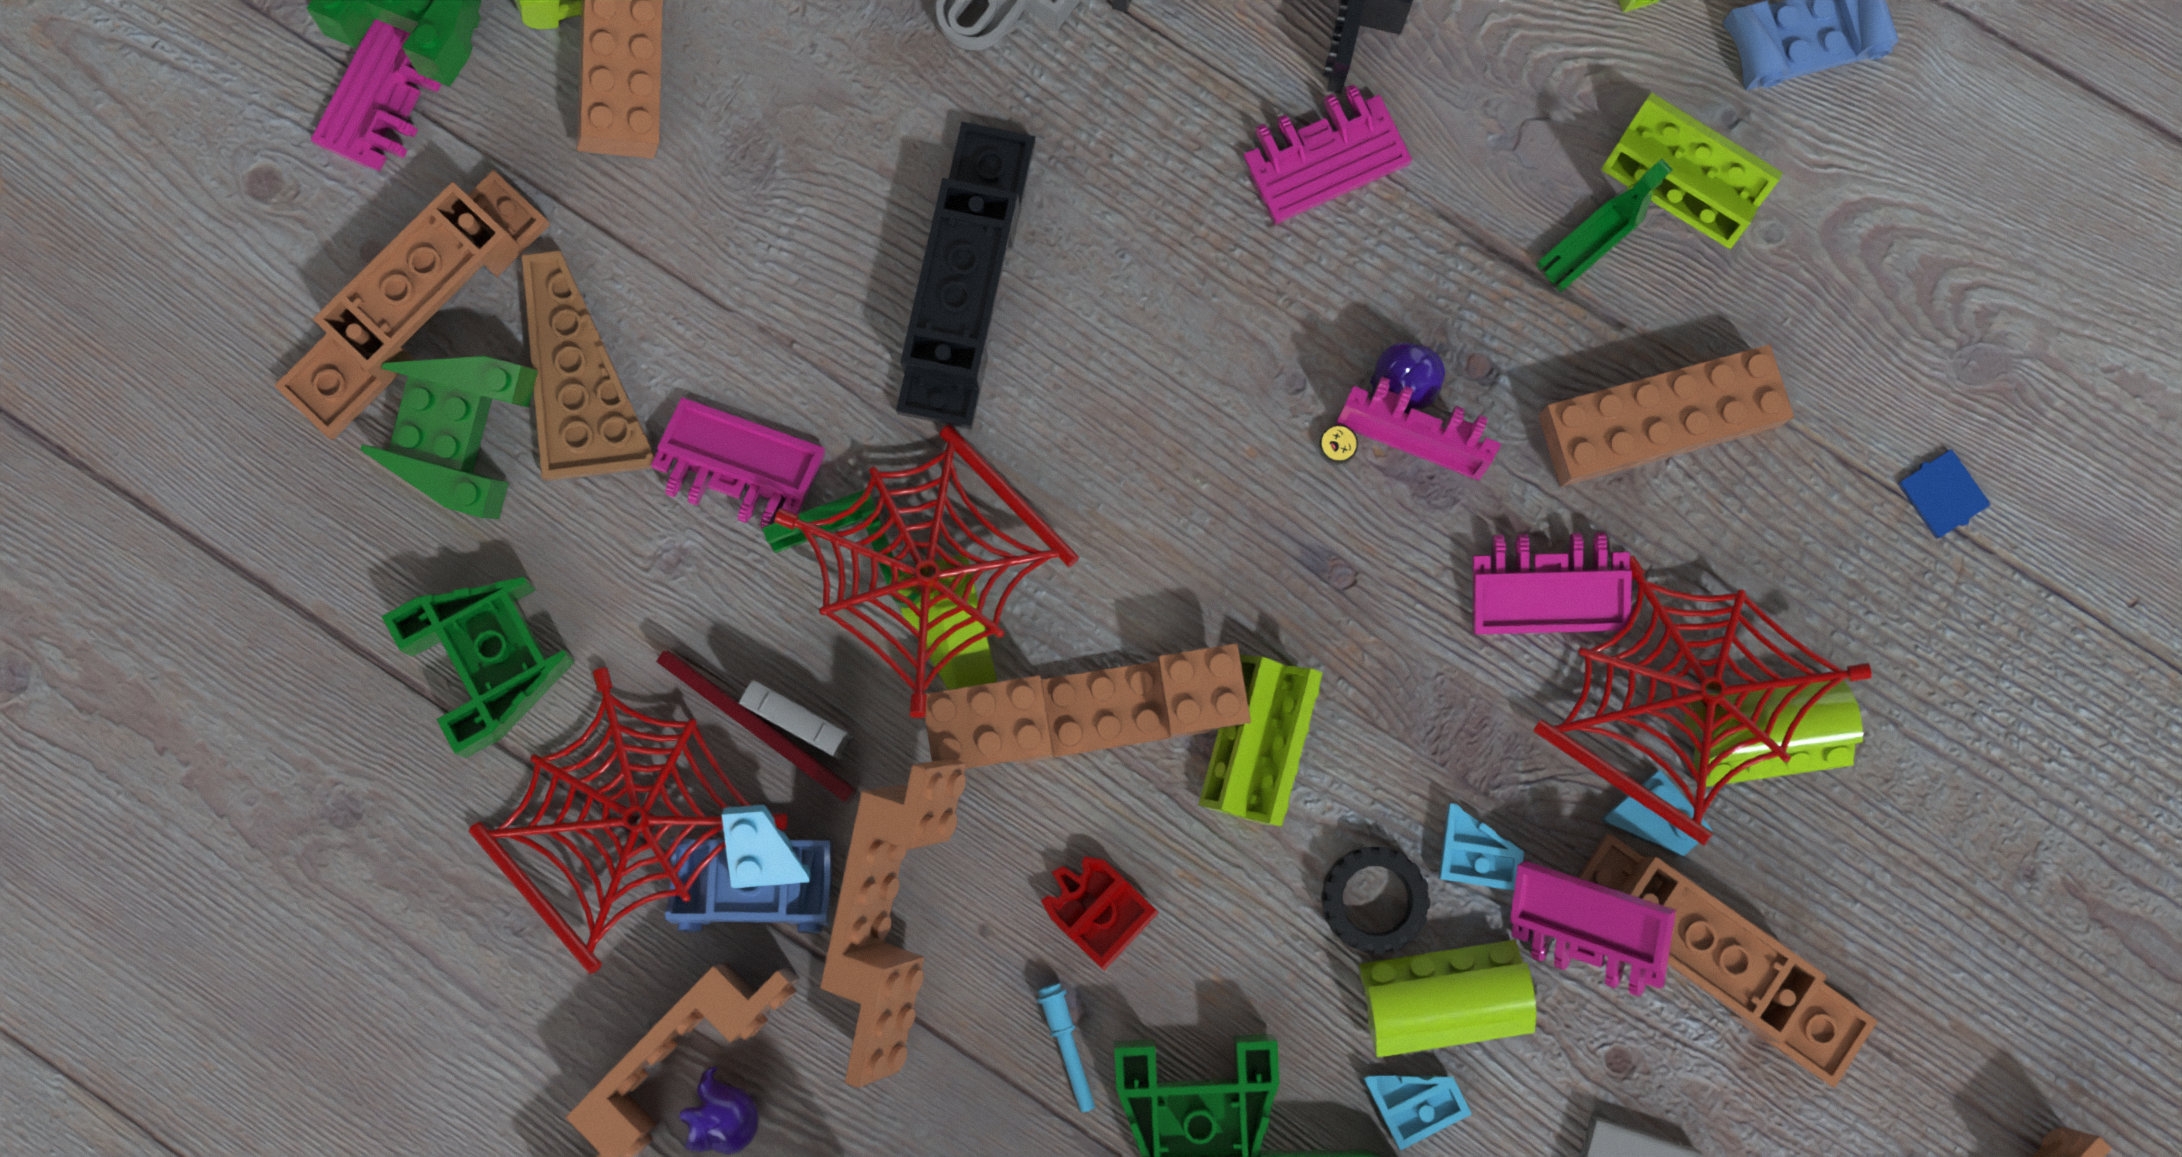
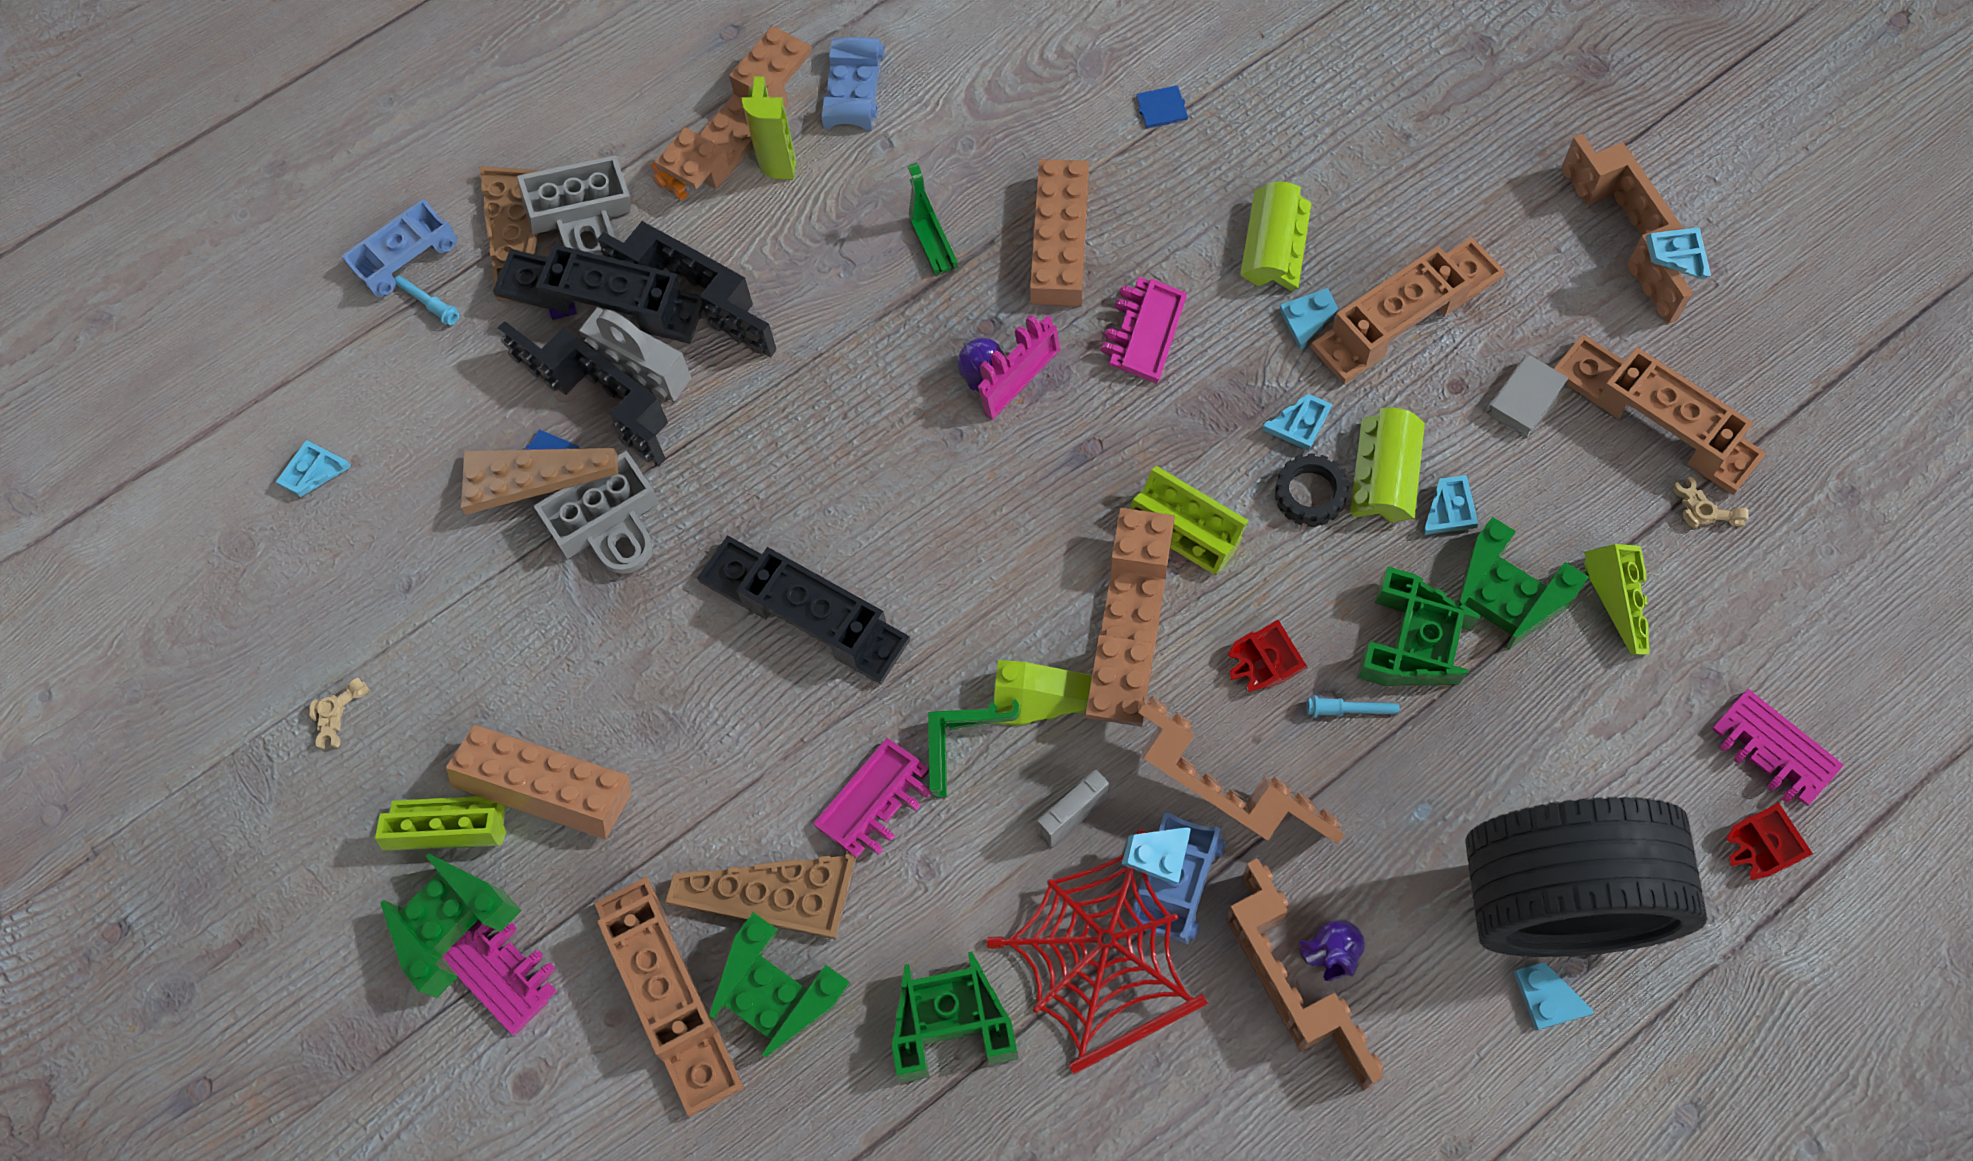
camera: 65 degrees left, 15 degrees down
dark red tile [656,650,857,803] -> none
red animal [774,425,1079,718] -> none
dark pink hinge [1243,84,1412,225] -> none
light yellow tile [1318,425,1358,465] -> none
dark pink hinge [1510,861,1676,997] -> none
red animal [1533,556,1872,846] -> none
lime brick [1600,92,1783,249] -> none

